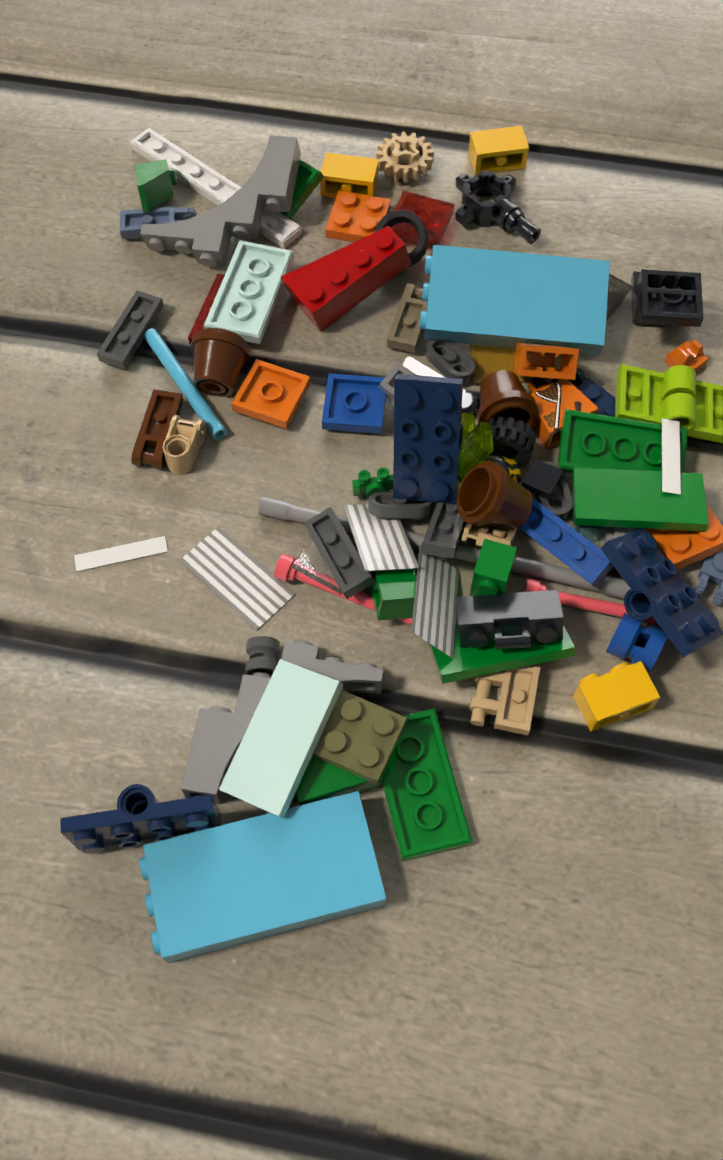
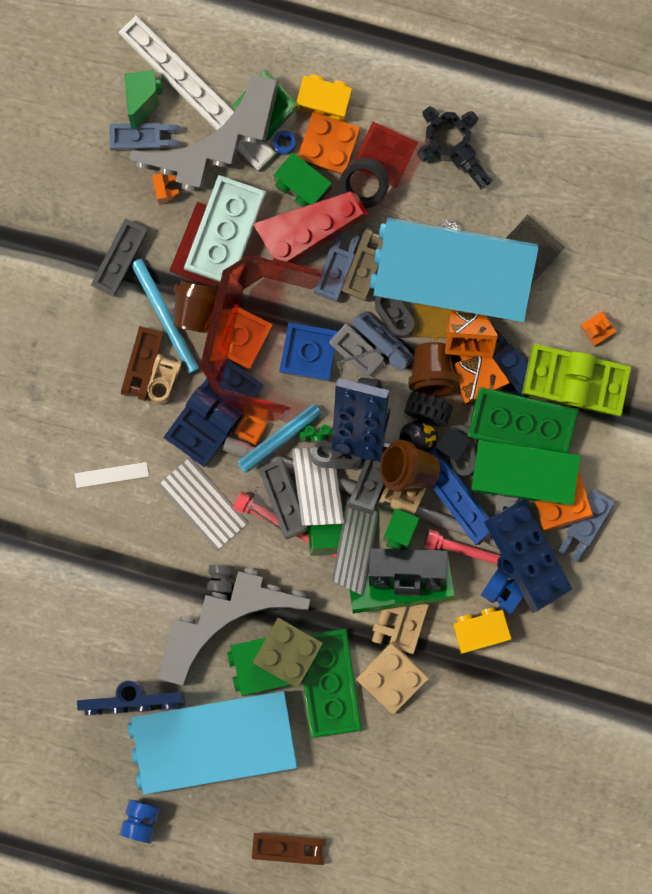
camera: 10 degrees right, 20 degrees up
light aqua tile [219,659,344,819] -> none
tan gear [376,132,434,183] -> none
clear neon green plate [458,413,493,482] -> none
yellow brick [468,125,529,175] -> none
black bracket [631,269,704,327] -> none
white sticker [662,419,681,495] -> none
none -> blue wheel [119,799,161,844]
none -> orange tile [152,173,179,205]
none -> dark blue plate [163,356,264,468]
none -> clear red piece [200,255,322,422]
none -> orange tile [234,411,268,446]
none -> medium azure axle [238,404,321,473]
none -> reddish brown plate [252,833,326,865]
none -> blue bush [273,130,296,155]
none -> green brick [273,152,332,208]
none -> sand blue hinge [313,232,360,302]
none -> tan plate [356,641,429,714]

